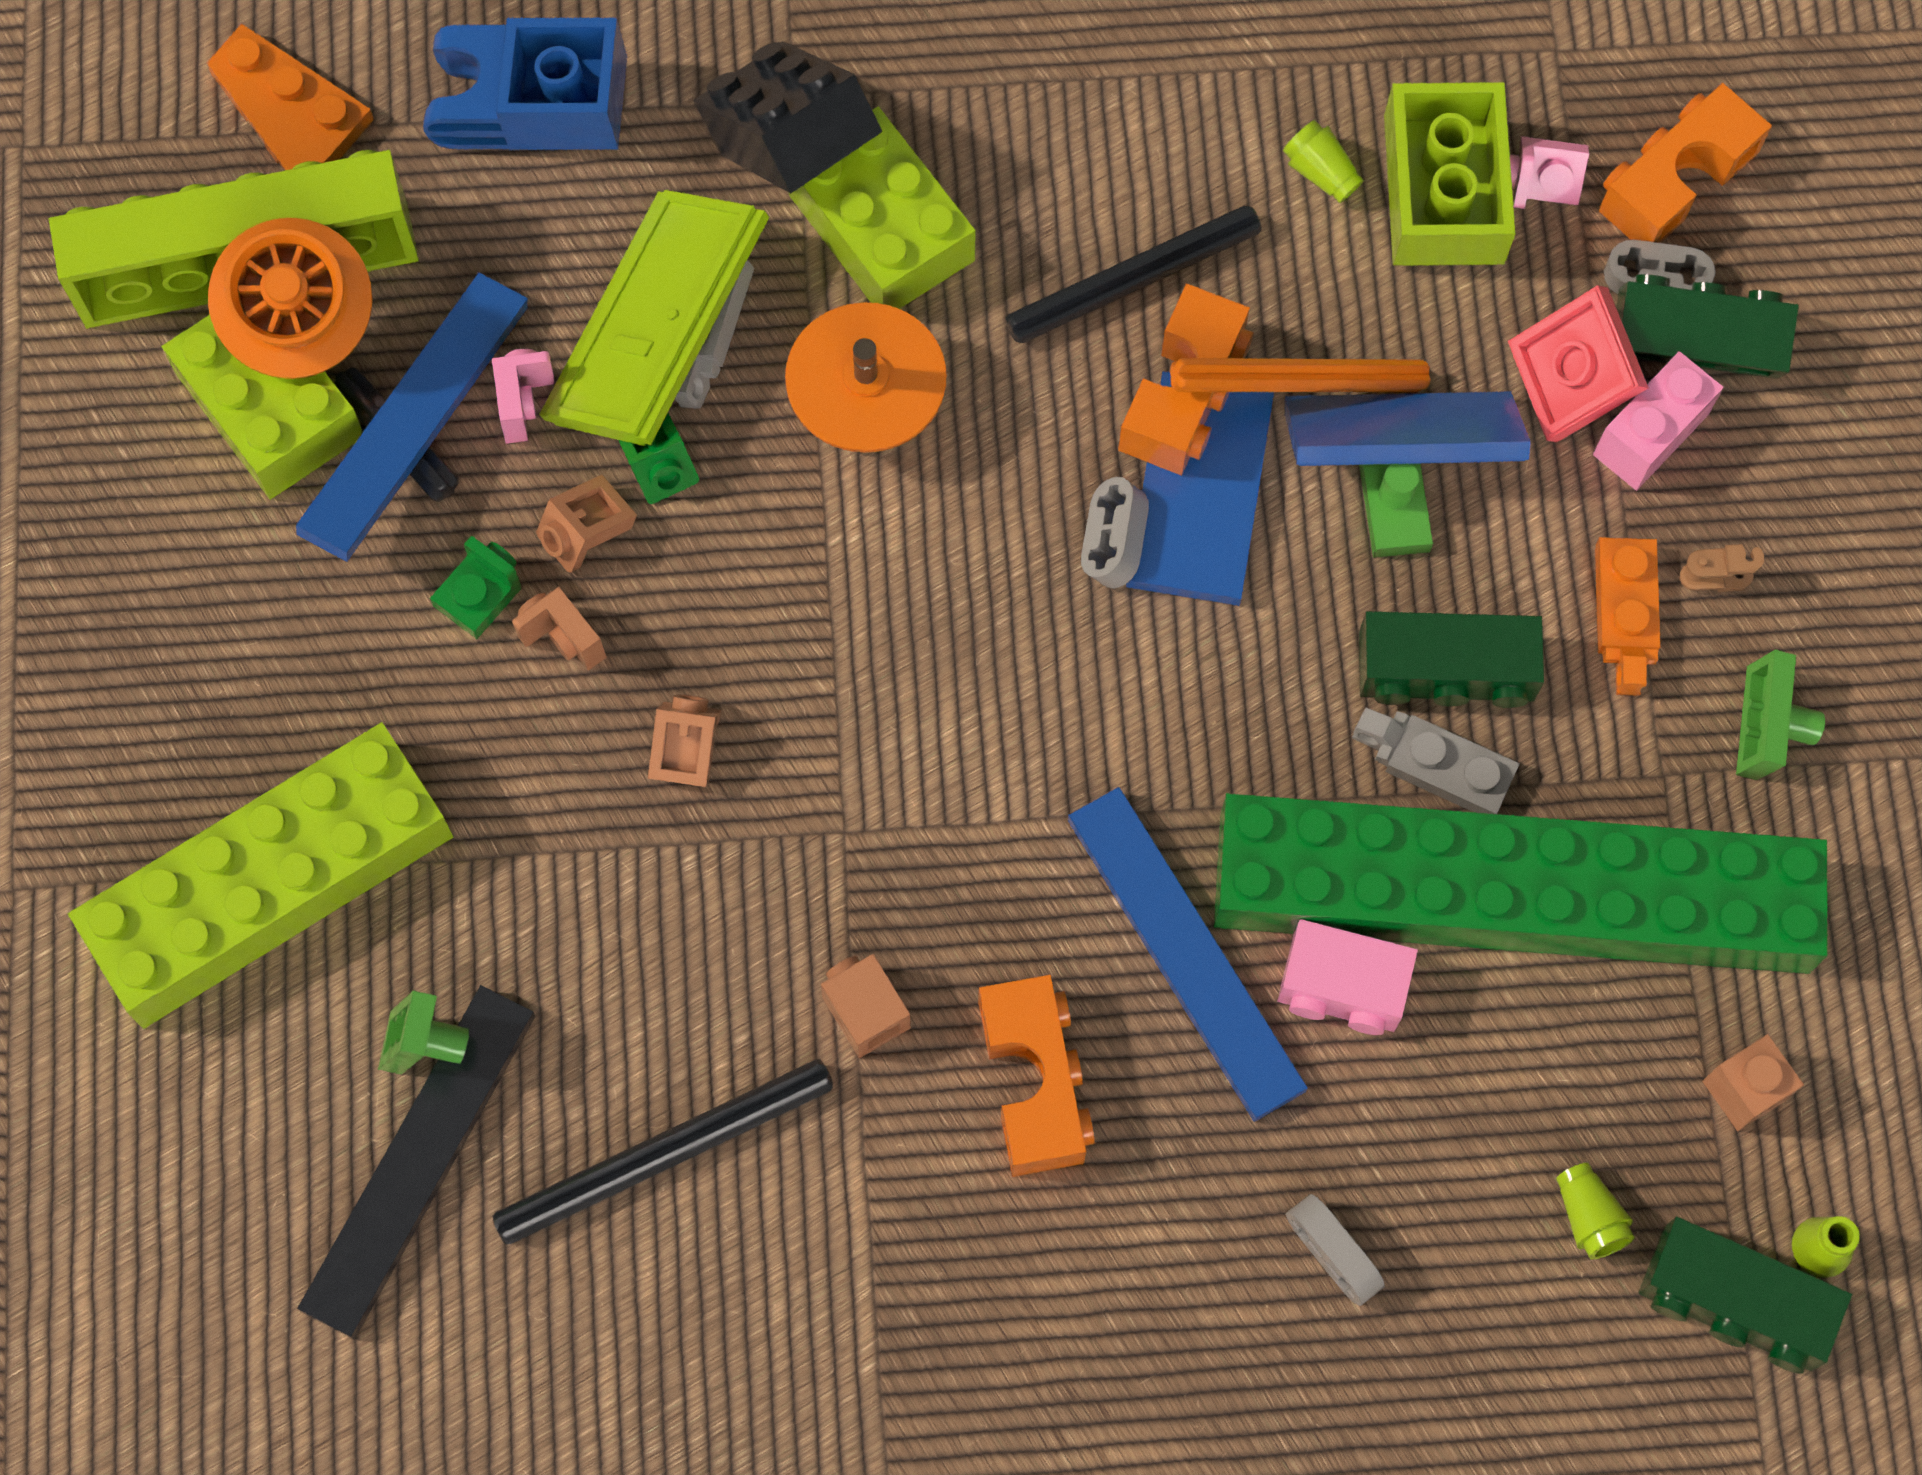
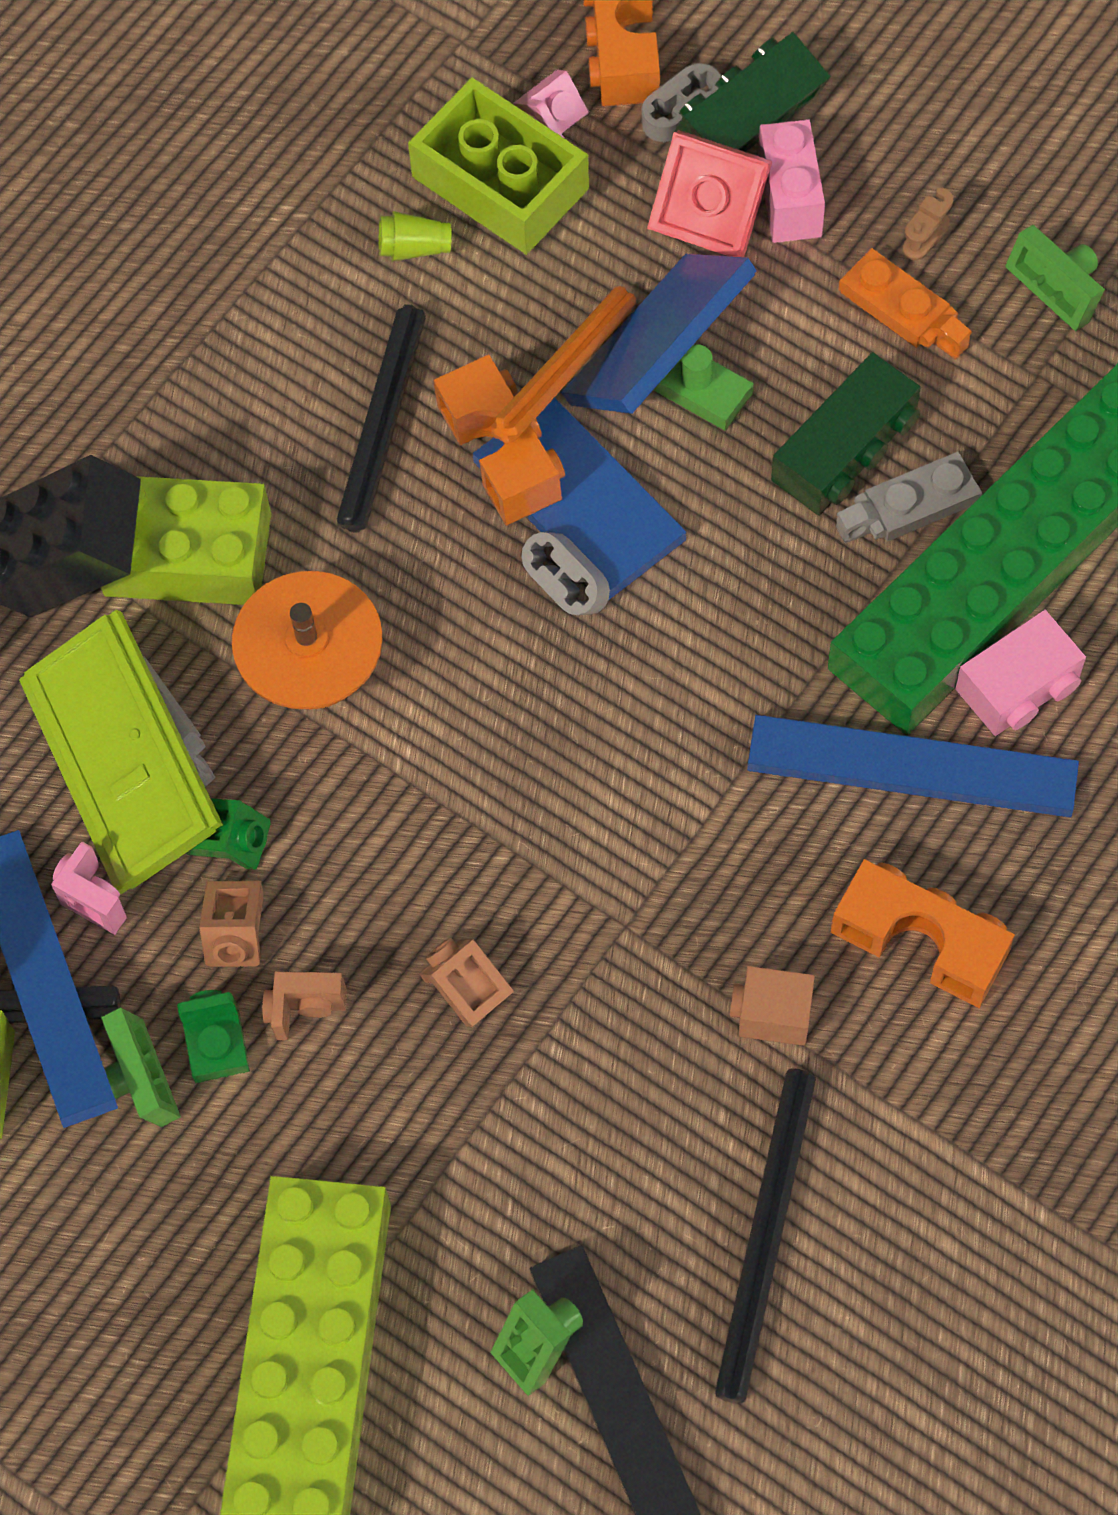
camera: 45 degrees left, 5 degrees down
none -> bright green tile [101,1008,181,1127]

